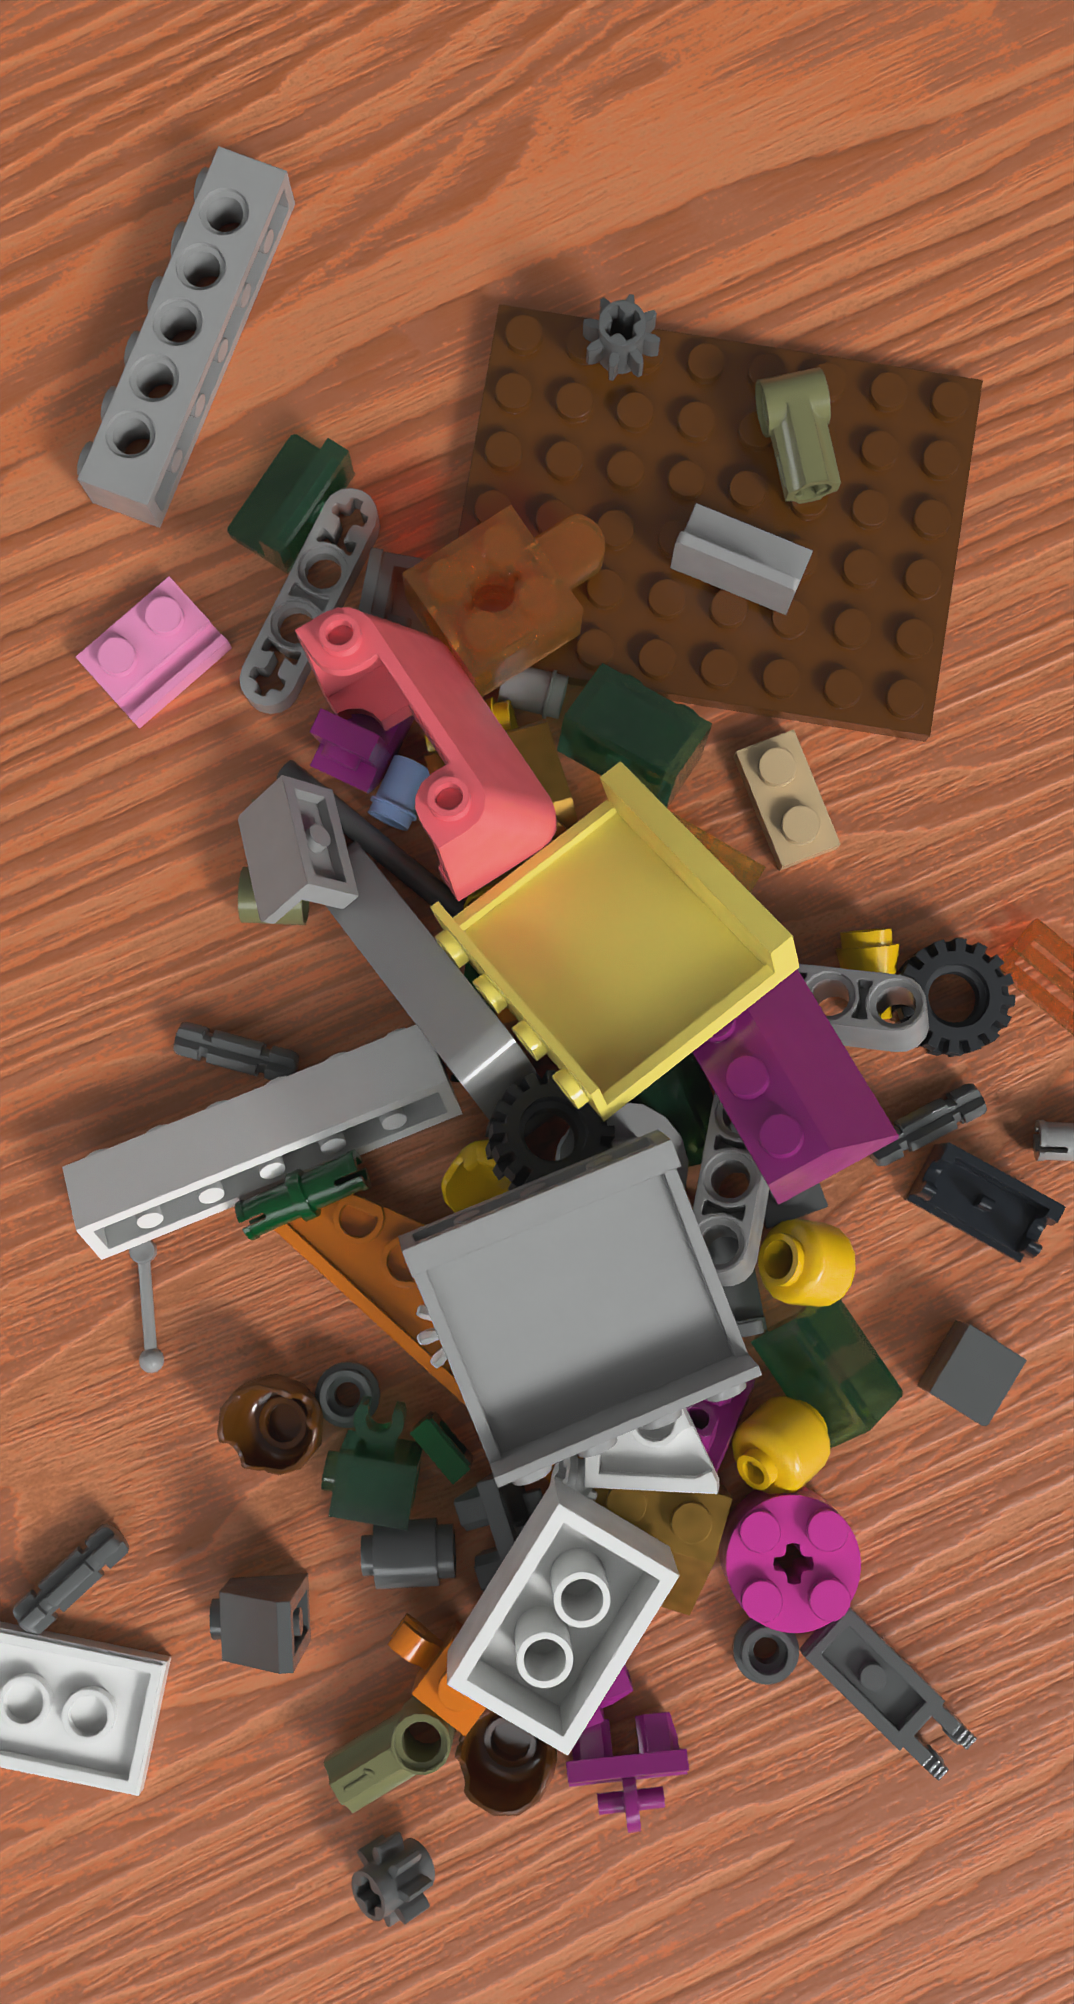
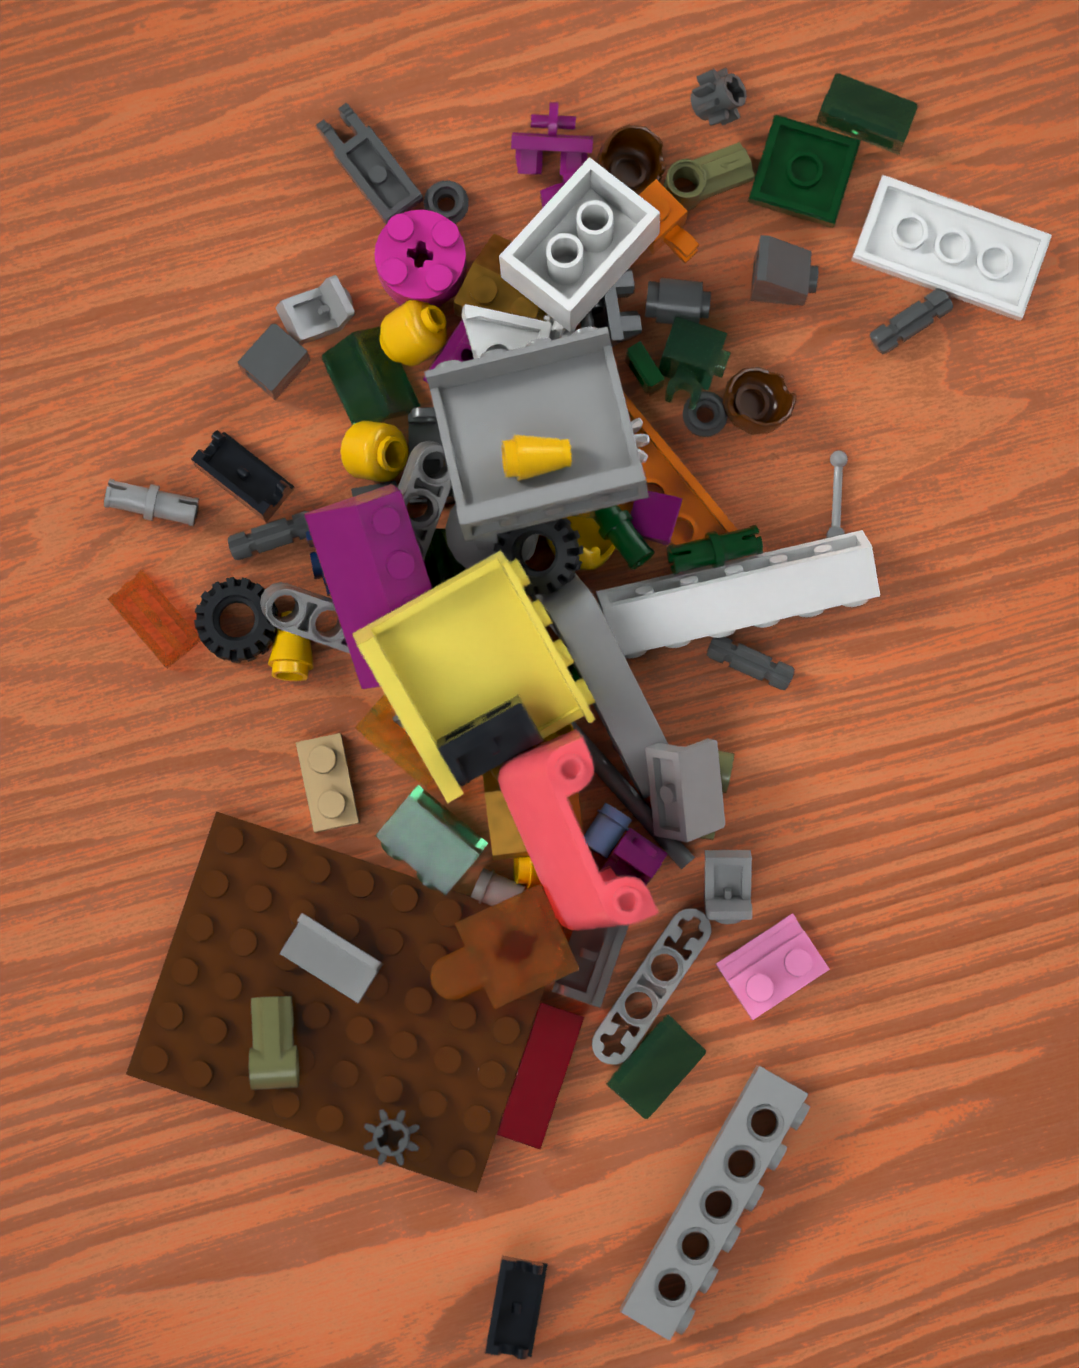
camera: 175 degrees left, 0 degrees up
none -> light grey bracket [275,275,355,345]
none -> black hinge [437,695,544,786]
none -> black hinge [485,1255,548,1359]
none -> dark red tile [497,1003,584,1150]
none -> yellow cone [501,434,572,481]
none -> dark green pin [589,505,655,570]
none -> magenta slope [631,491,683,546]
none -> light grey bracket [704,850,752,924]
none -> dark green plate [748,114,861,228]
none -> clear green panel [816,73,918,155]

